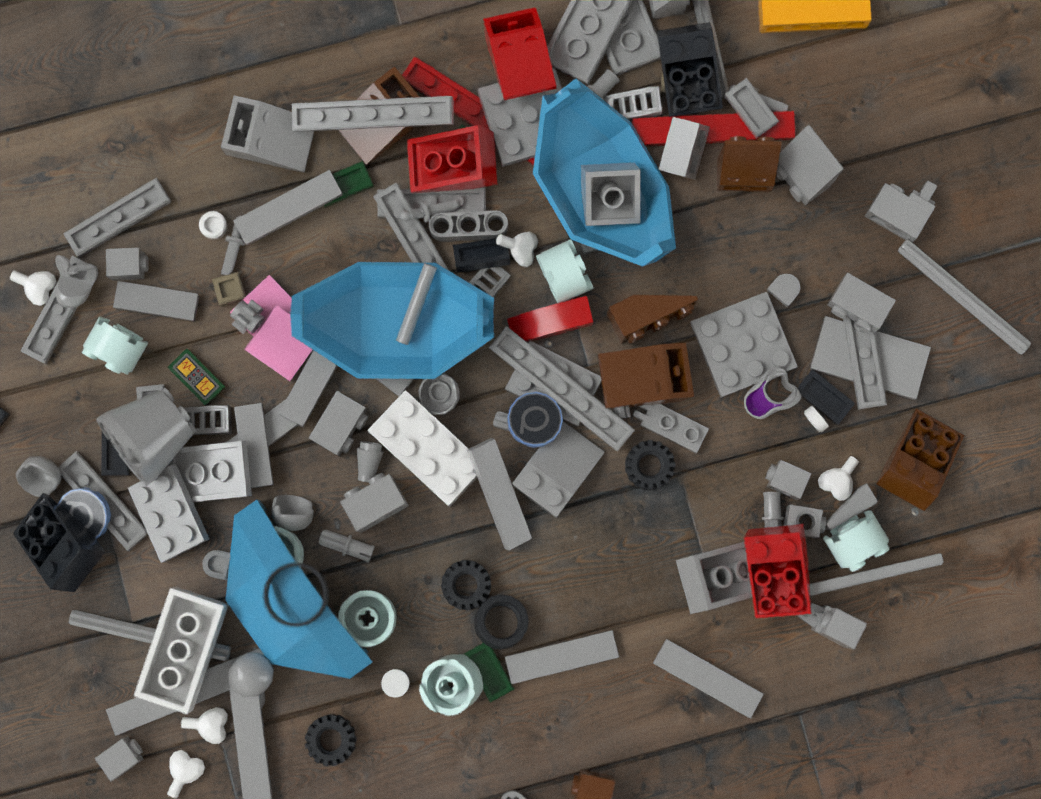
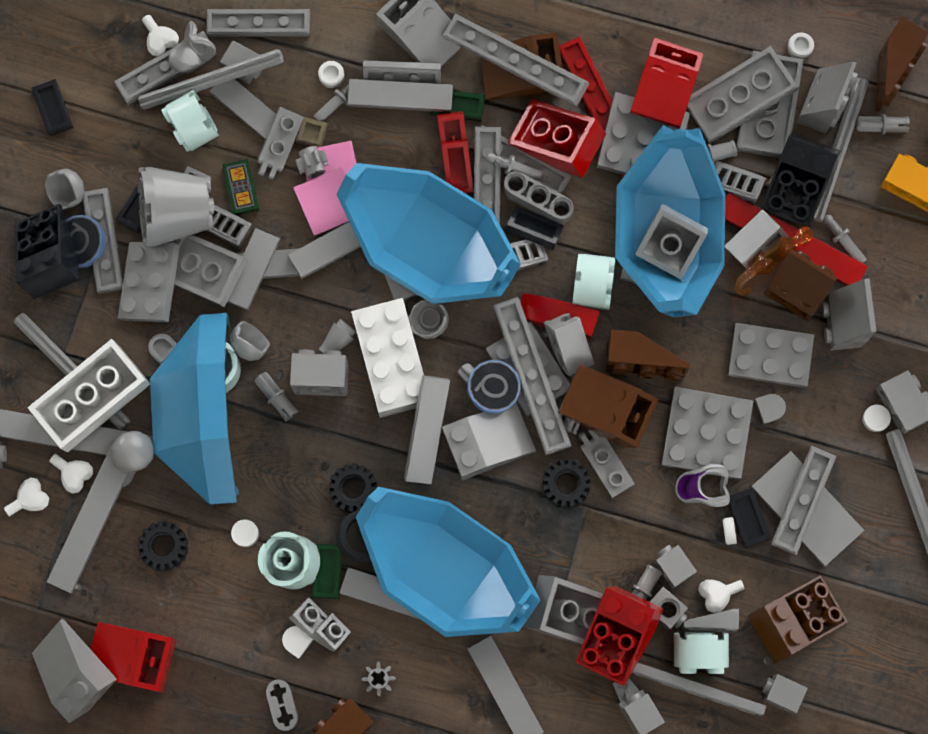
camera: 30 degrees right, 5 degrees down
black tyre [263,563,329,627] -> none
light grey brick [309,391,368,457] -> none
light aqua brick [338,590,397,647] -> none
light grey piece [396,263,437,345] -> none
white rock [496,232,538,267] -> none
light grey tile [724,78,779,139] -> none
light grey brick [827,273,896,333] -> none
none -> light grey axle [138,49,284,109]
none -> light grey hinge [257,107,304,180]
none -> white tile [282,626,314,659]
none -> light grey slope [289,597,351,652]
none -> dark azure panel [356,487,540,637]
none -> light grey gear [362,662,396,696]
none -> light grey tile [363,60,441,84]
none -> red slope [437,111,474,193]
none -> light grey hinge [544,313,594,376]
none -> light grey plate [727,323,814,388]
none -> clear orange piece [735,226,813,295]
none -> light grey brick [762,674,808,714]
none -> white tile [862,405,891,432]

